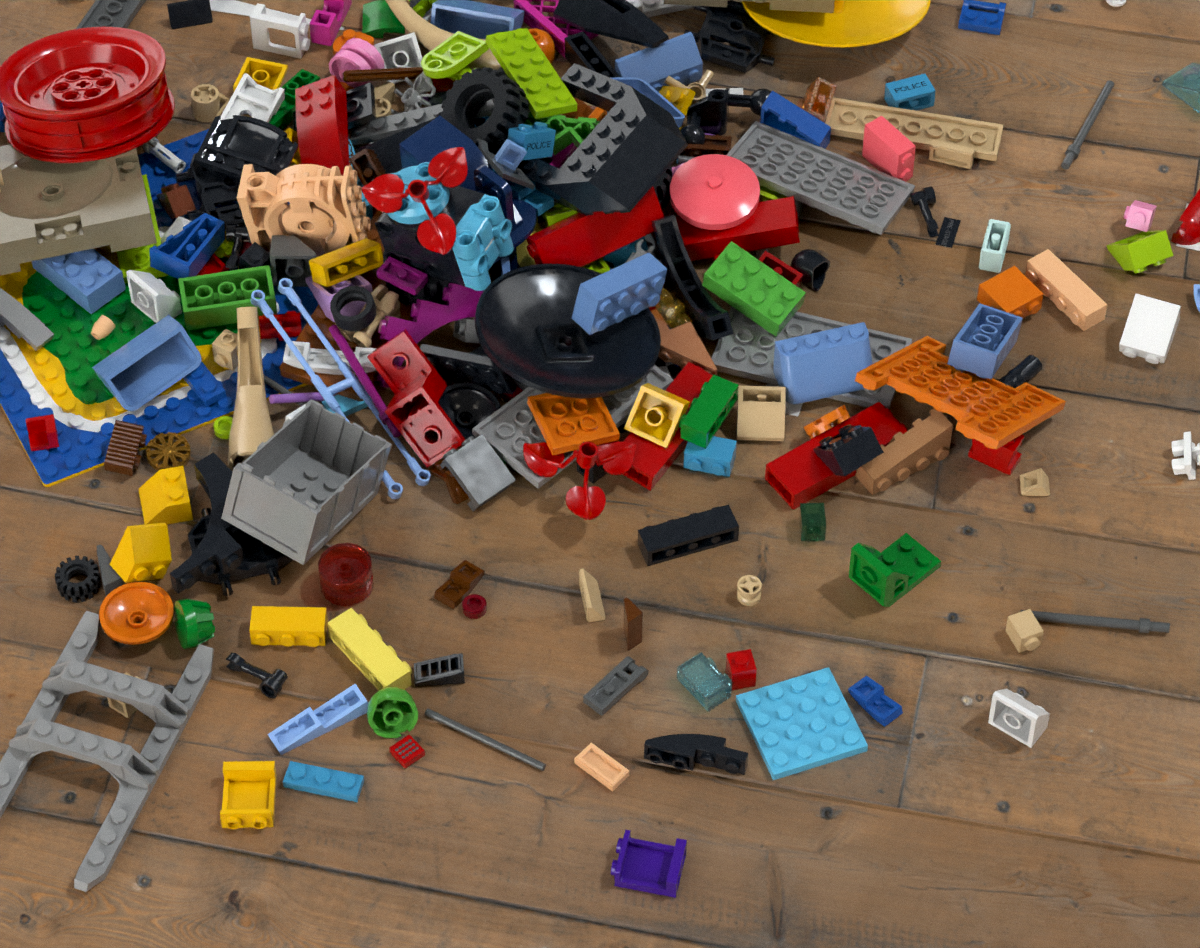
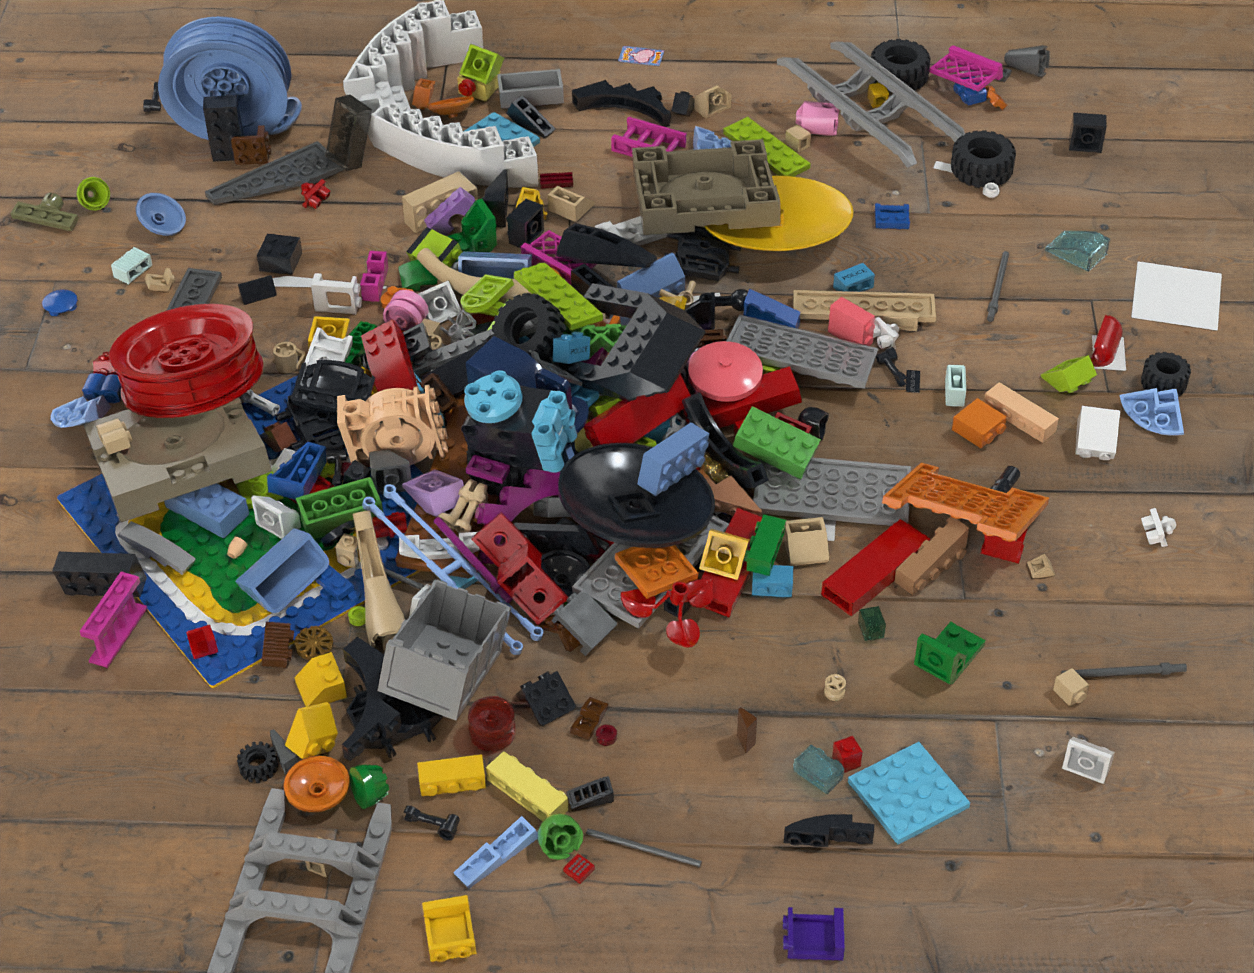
camera: 10 degrees left, 5 degrees down
medium lavender bar [269,392,335,404] -> none
dark azure plate [283,761,364,802] -> none
yellow brick [309,238,384,287] -> none
black tyre [330,286,376,332] -> none
reddish brown axle [343,67,423,82] -> none
red plant [362,147,468,255] -> none
light blue tile [494,139,527,171] -> none
light nougat tile [574,742,630,792] -> none
tan slope [579,569,606,623] -> none
dark grey plate [583,656,649,716] -> none
black brick [638,504,739,566] -> none
medium blue windscreen [773,322,872,404] -> none
clear orange slope [802,77,837,122] -> none
orange plate [803,404,850,439] -> none
black slope [813,424,884,476] -> none
blue slope [848,675,903,727] -> none
medium blue brick [947,303,1023,379] -> none
bright pink brick [1124,200,1157,232] -> none
none -> black tile [320,520,355,547]
none -> black bracket [516,671,576,726]
none -> white hips [873,317,899,349]

